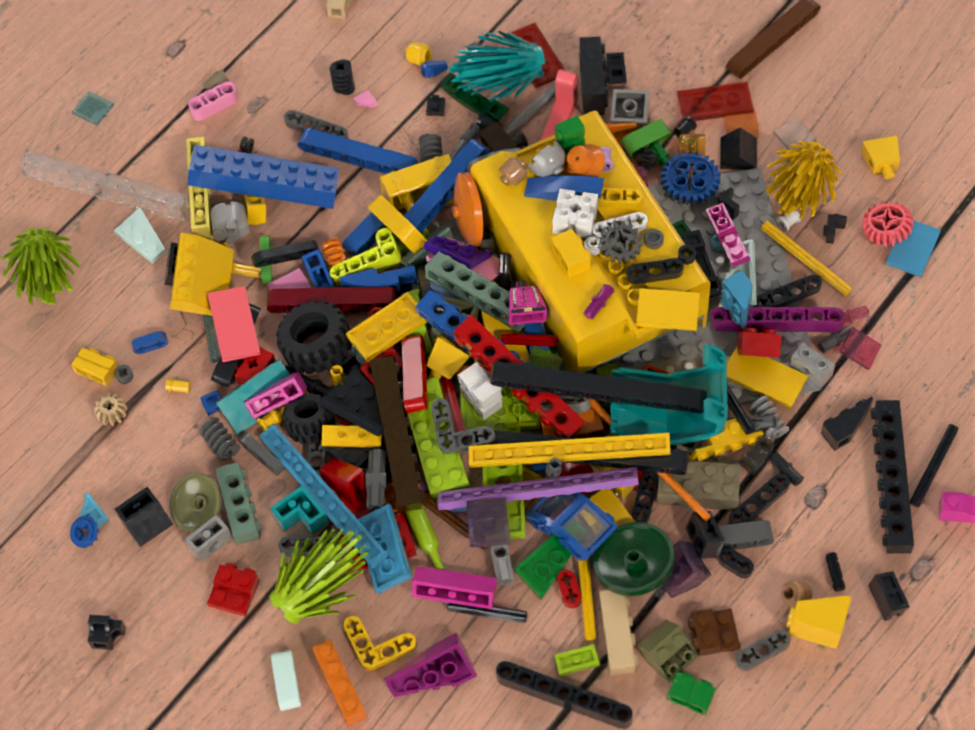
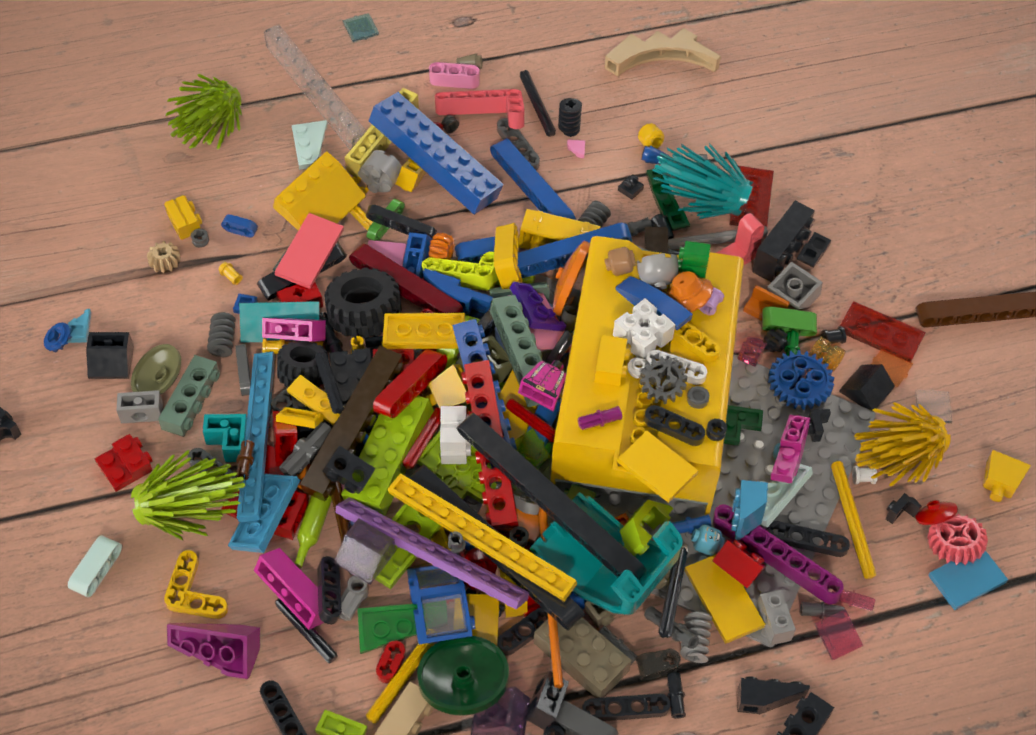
camera: 30 degrees right, 5 degrees down
orange brick [312,639,367,727] -> none
dark grey beam [431,398,496,454] -> none
black slope [681,230,722,298] -> none
yellow bracket [689,418,764,461] -> none
none -> reddish brown pin [235,440,255,481]
none -> yellow tile [276,407,323,429]
none -> black beam [317,556,342,625]
none -> black brick [322,445,376,494]
none -> coral beam [435,89,525,129]
none -> pearl dark grey bush [509,526,529,548]
none -> black axle [520,70,556,137]
none -> lime slope [620,500,673,556]
none -> blue pin [672,514,712,534]
none -> medium azure head [691,525,725,556]
none -> red dish [915,500,958,525]

